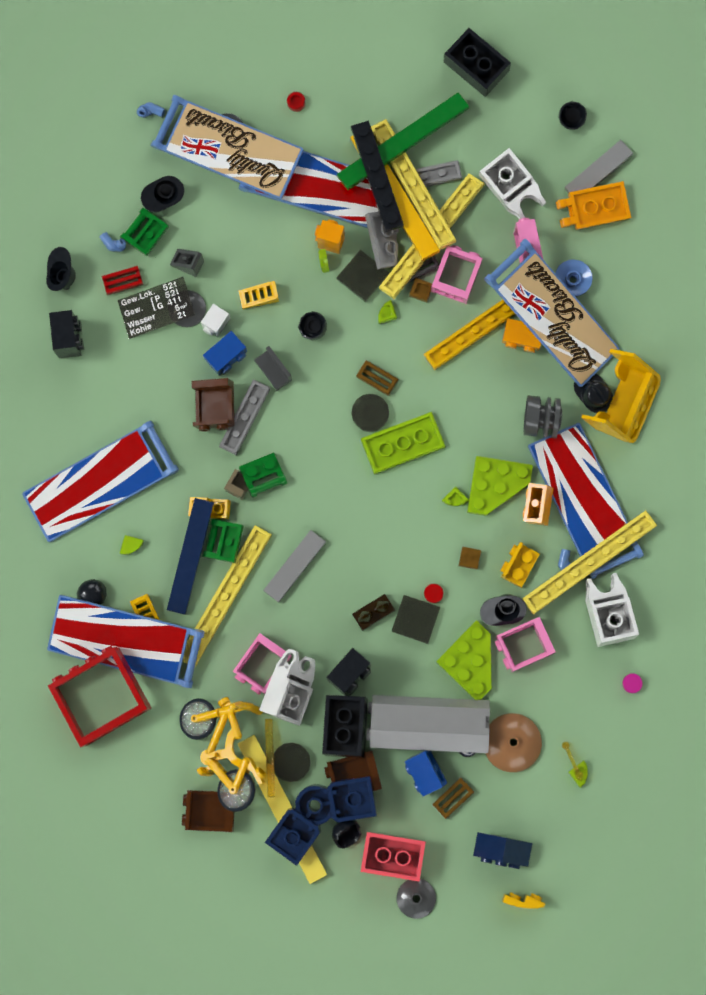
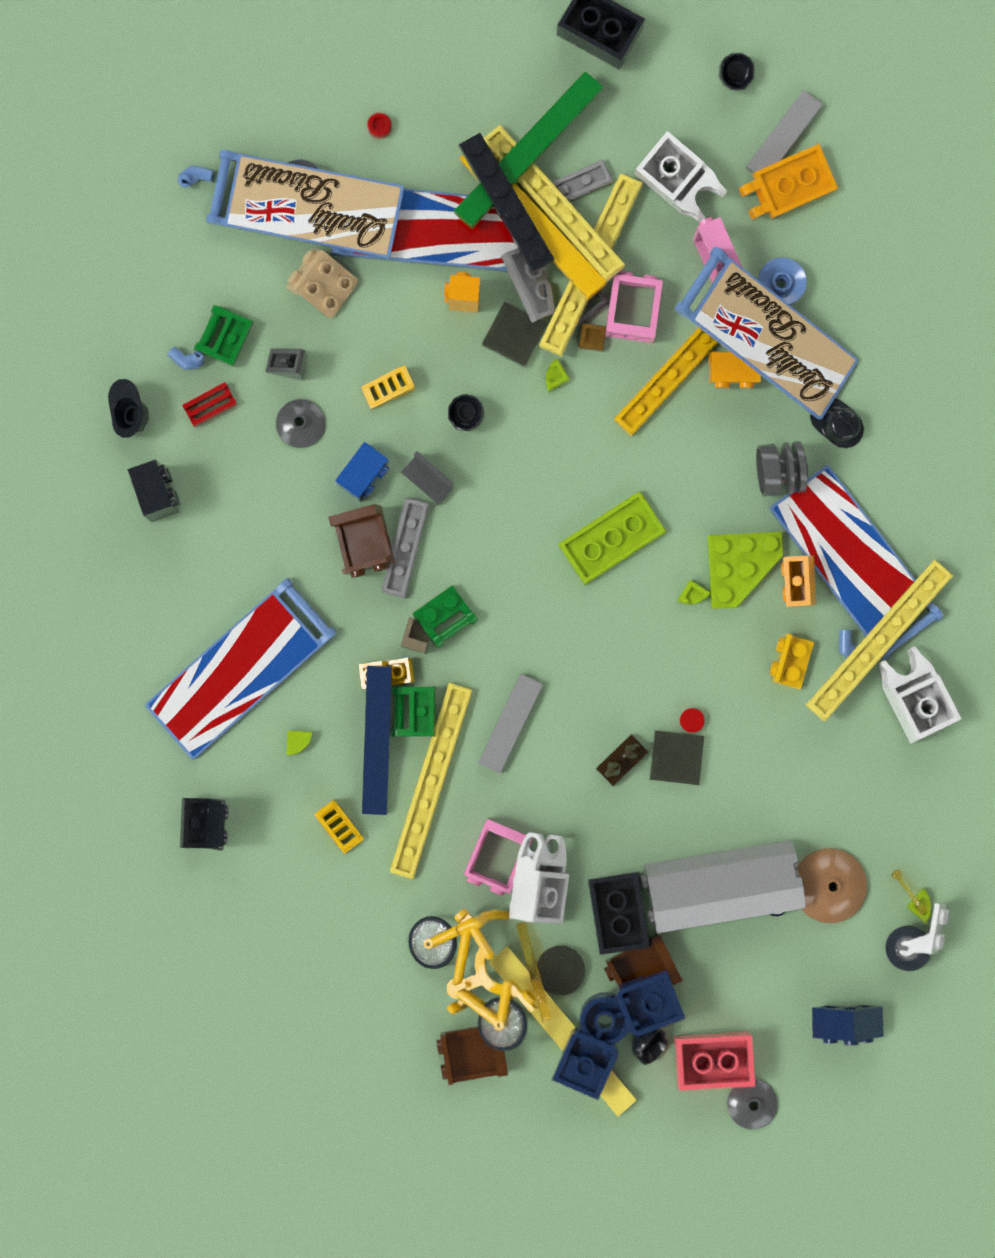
camera: 20 degrees left, 5 degrees up
flag [47,595,205,688] -> none
red window [48,646,152,747] -> none
black hair [76,579,107,605] -> none
clear smoke sticker [118,277,195,339] -> none
black piece [141,176,184,212] -> none
white brick [201,304,230,336] -> none
lime tile [318,249,329,273] -> none
black brick [326,647,371,696] -> none
clear smoke tile [351,394,389,432] -> none
pearl gold tile [356,360,398,396] -> none
blue brick [405,750,447,797] -> none
pearl gold tile [432,778,474,819] -> none
lime plate [436,620,492,700] -> none
pearl gold tile [458,546,481,570] -> none
black piece [480,594,527,626] -> none
bright pink window [494,617,556,672] -> none
yellow slope [502,892,545,908] -> none
yellow windscreen [581,349,661,443] -> none
dark pink tile [622,674,642,693] -> none
none -> black bracket [180,798,229,850]
none -> tan bracket [285,248,358,318]
none -> plate [885,903,949,971]

